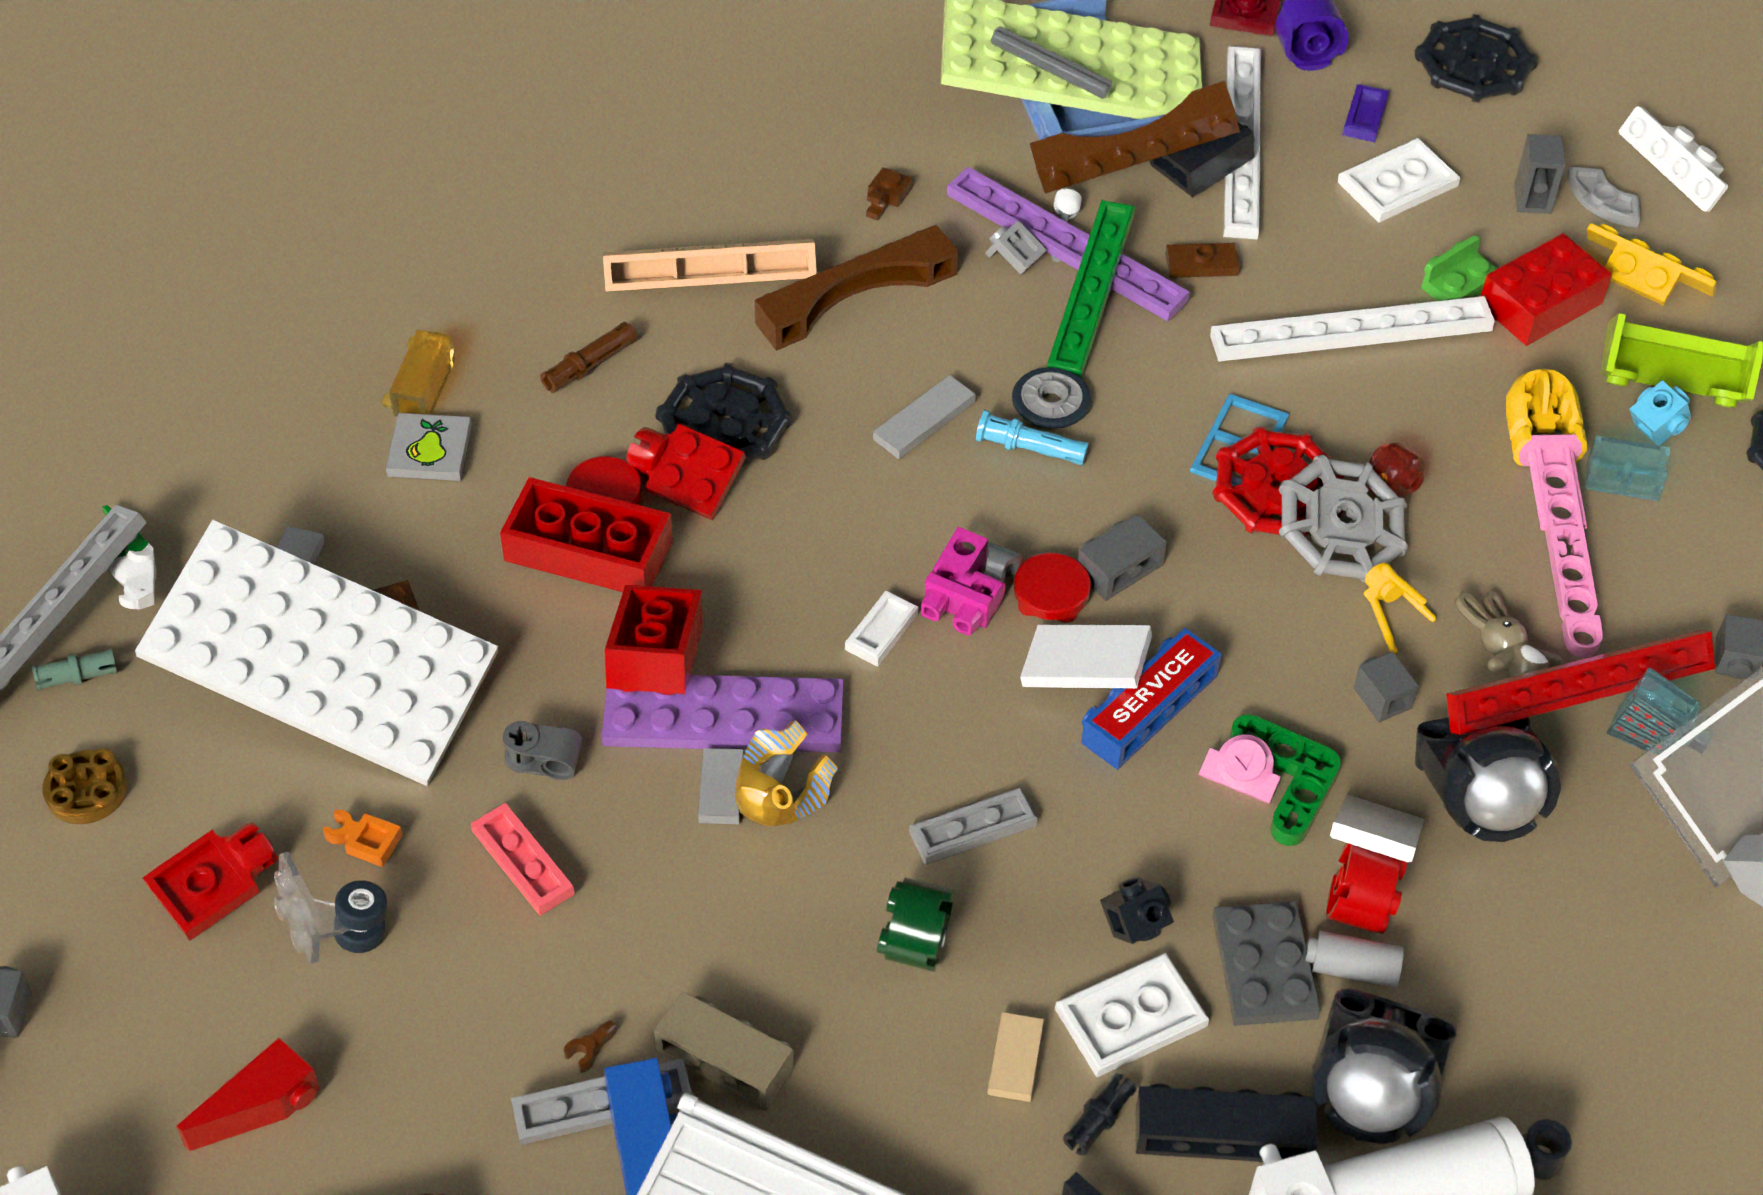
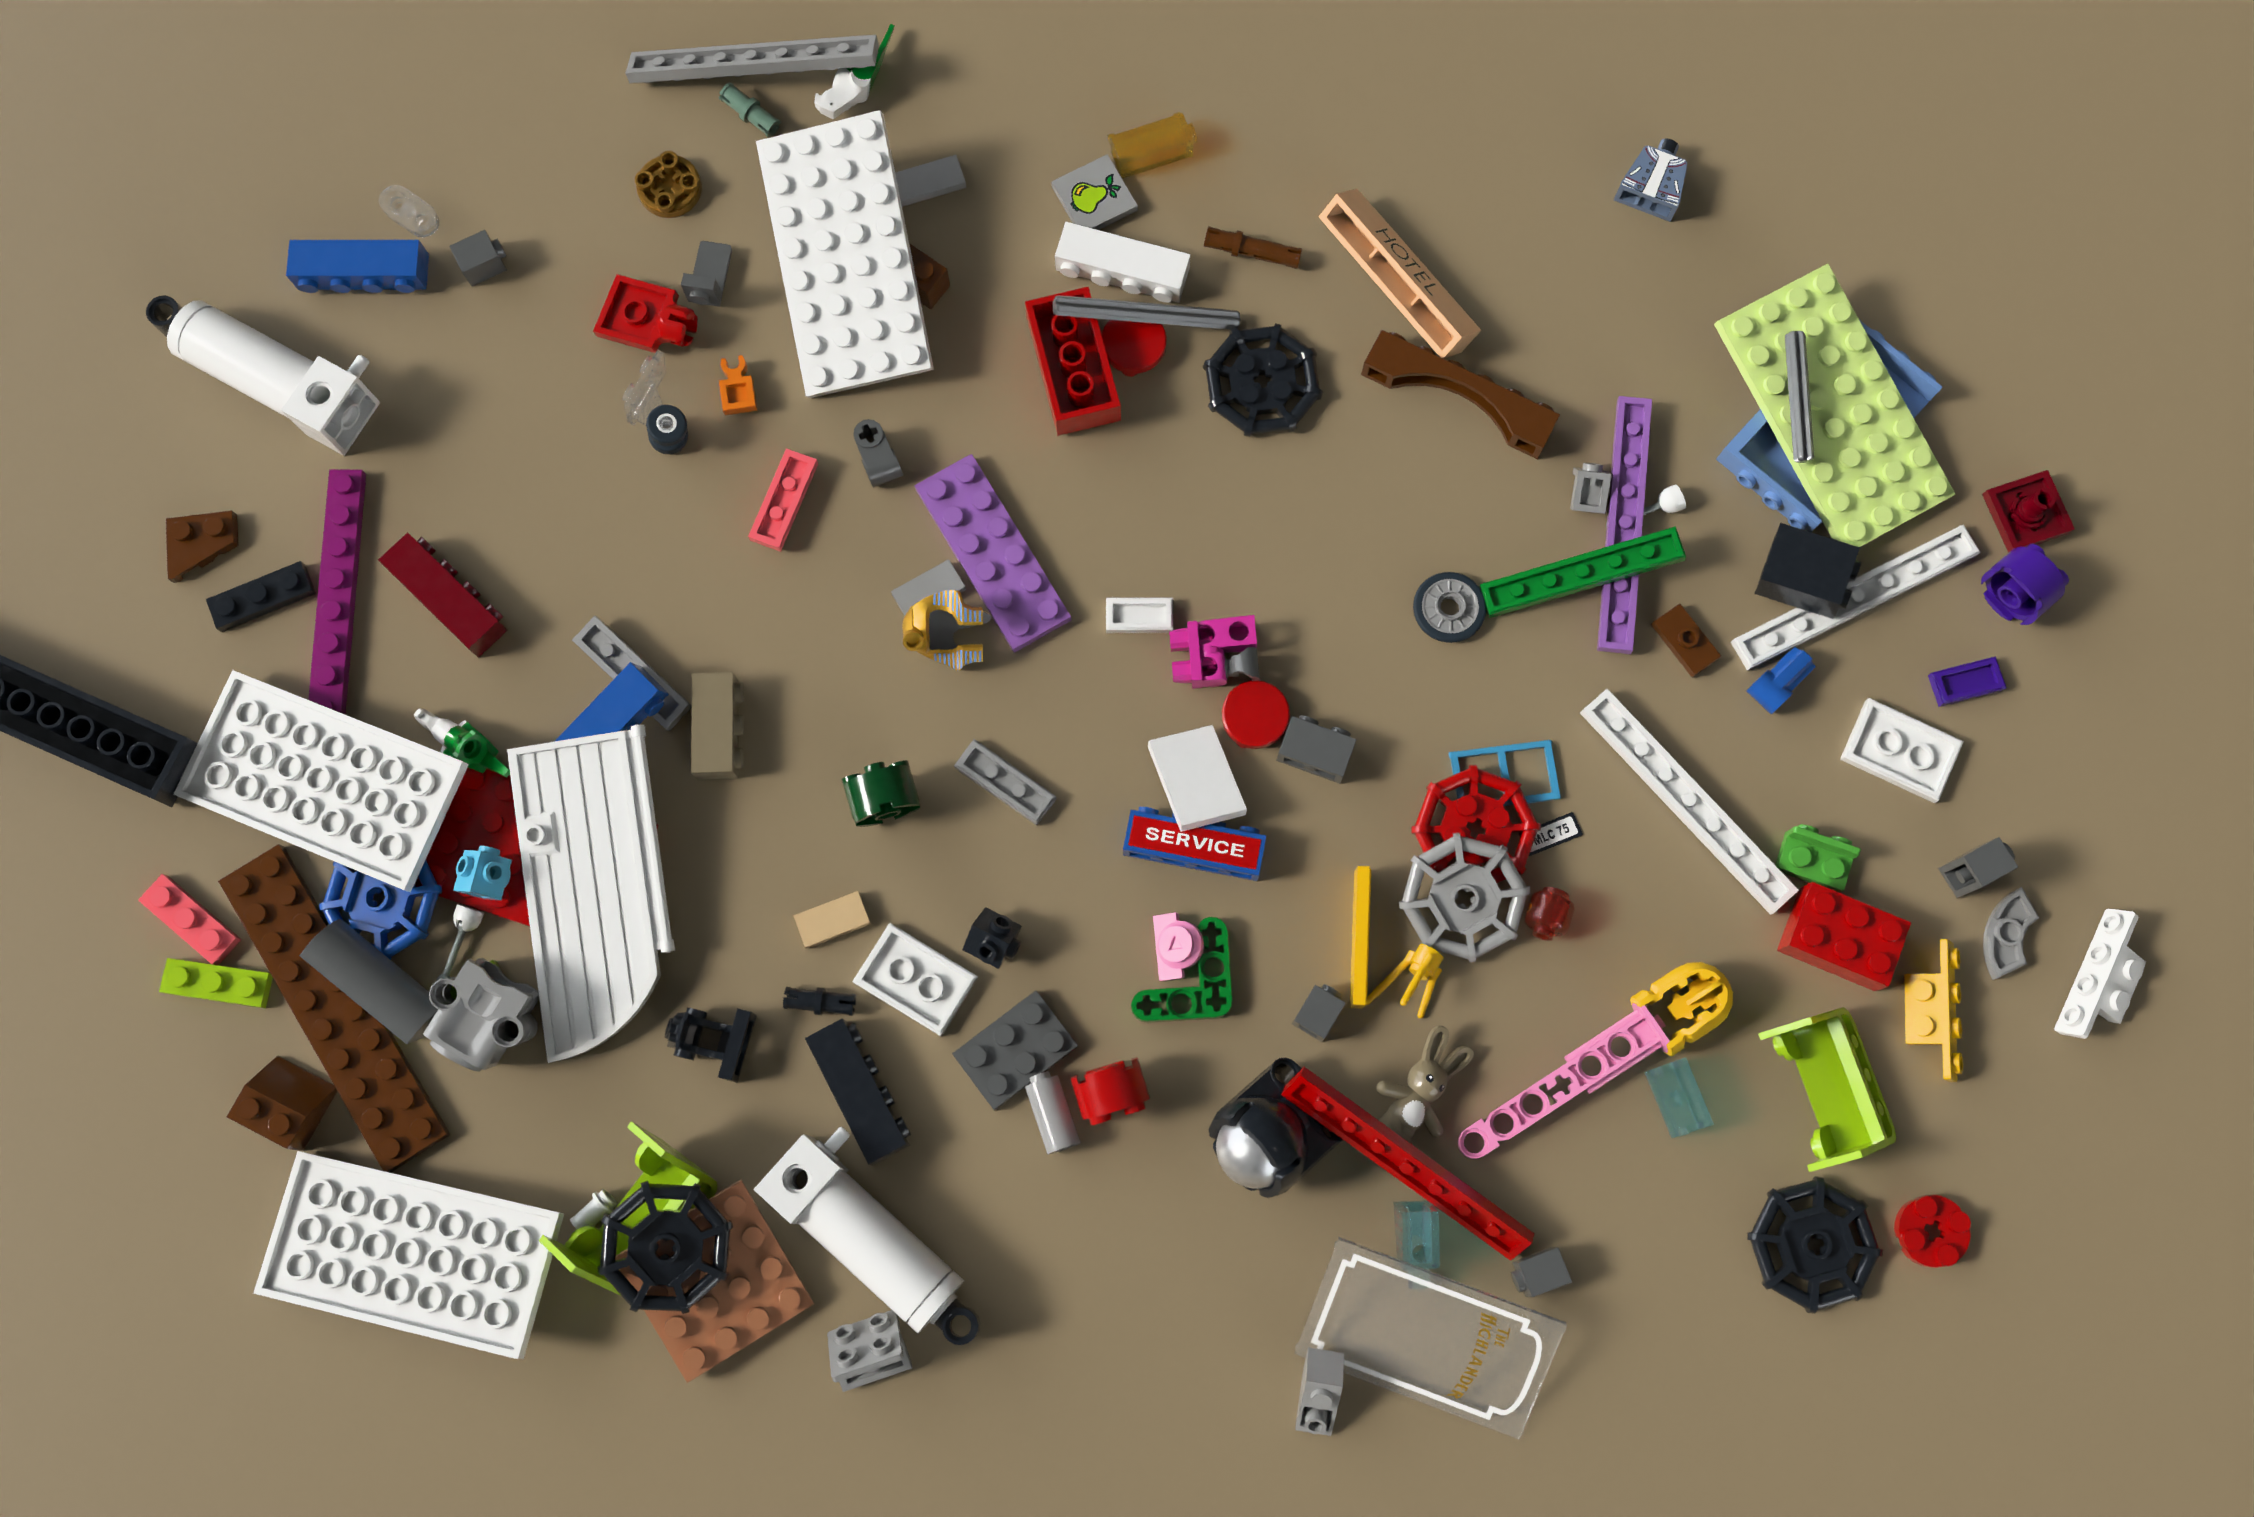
camera: 60 degrees right, 25 degrees up
red slope [176,1038,320,1151] -> none
reddish brown piece [564,1020,617,1073] -> none
red brick [604,585,703,695] -> none
red plate [626,424,746,521] -> none
reddish brown plate [866,167,913,221] -> none
light grey tile [873,375,975,459] -> none
medium azure pin [976,409,1089,466] -> none
reddish brown arch [1030,81,1240,194] -> none
black piece [1312,989,1457,1144] -> none
white tile [1330,794,1425,862] -> none
black plate [1415,14,1537,102] -> none
medium azure brick [1629,380,1692,447] -> none
none -> dark grey bracket [681,241,733,307]
none -> dark grey axle [1052,295,1241,330]
none -> white brick [1055,222,1190,303]
none -> yellow tile [1350,866,1371,1009]
none -> sticker [1519,812,1583,856]
none -> sand blue torso [1614,138,1687,222]
none -> blue piece [1746,647,1816,714]

